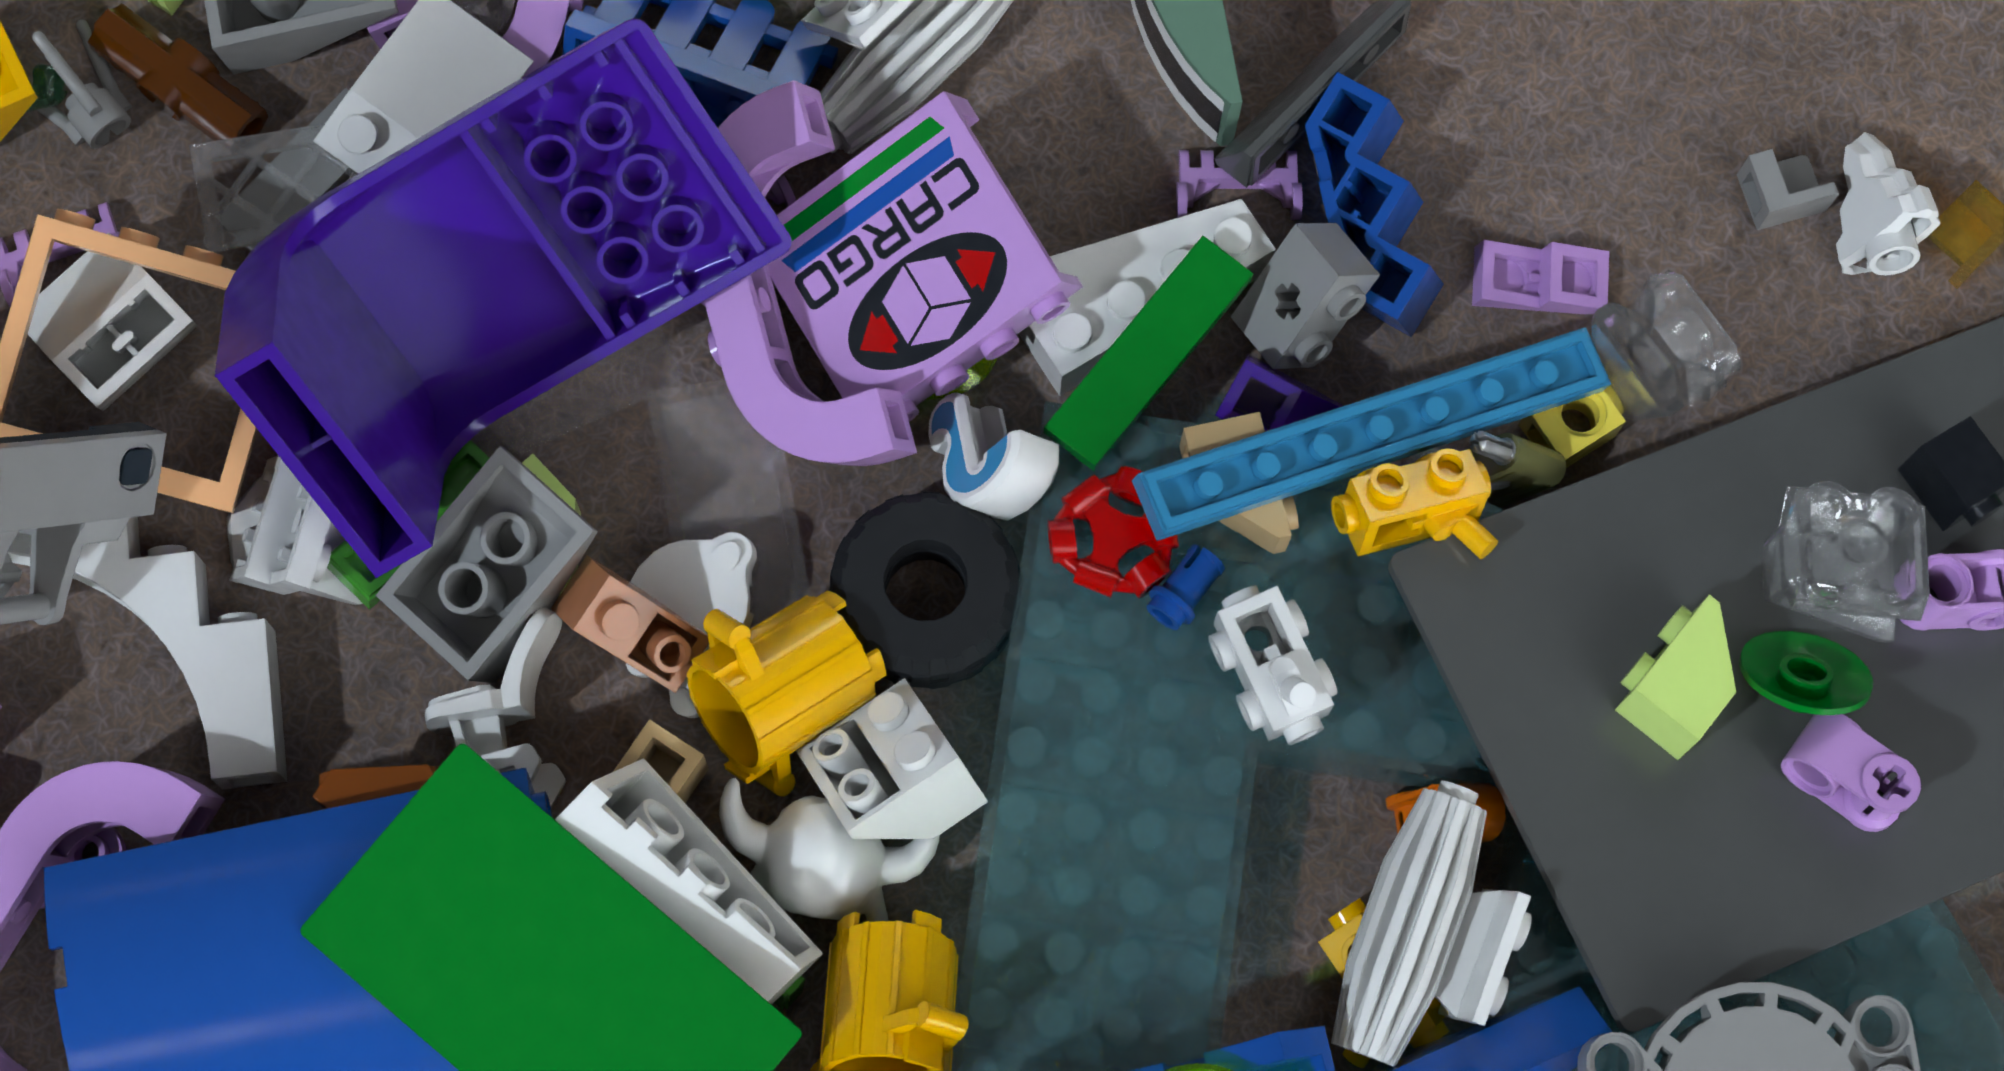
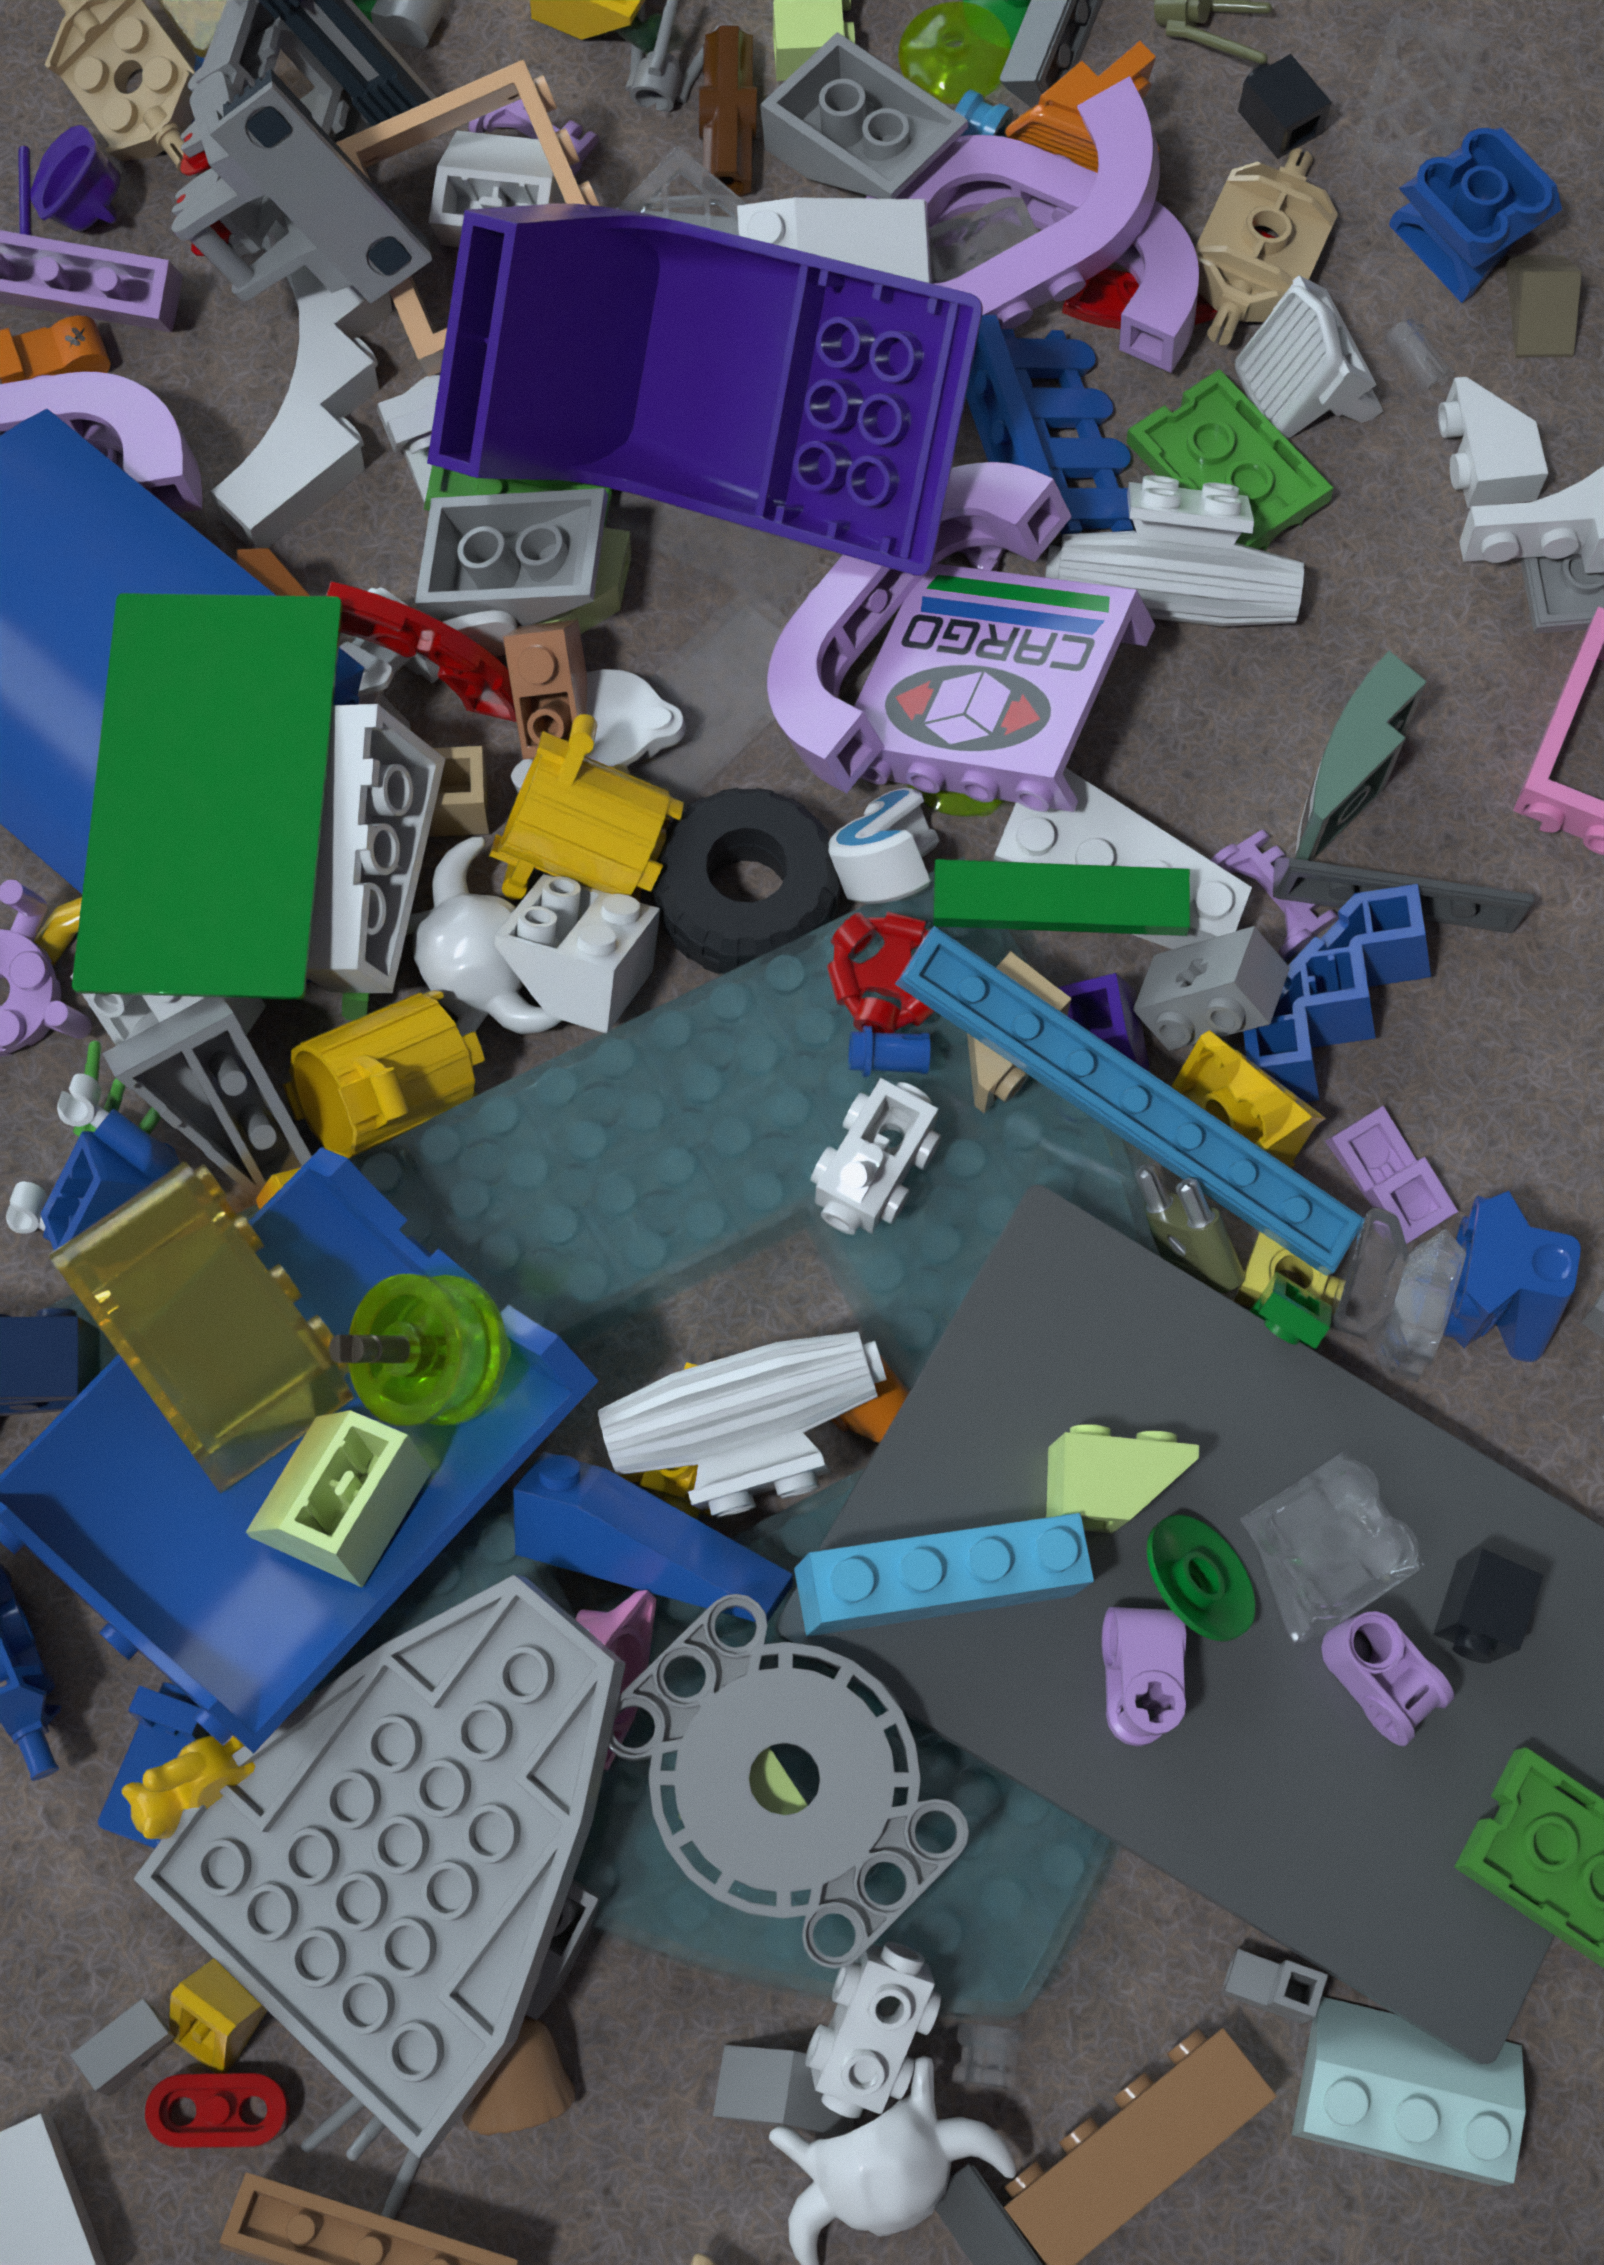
camera: 55 degrees right, 5 degrees down
yellow brick [1331,448,1498,559] -> none
none -> red tile [326,581,517,722]
none -> medium azure brick [794,1513,1094,1637]
none -> yellow slope [1171,1030,1326,1168]
none -> green bracket [1250,1272,1332,1349]
none -> blue piece [1441,1191,1581,1362]

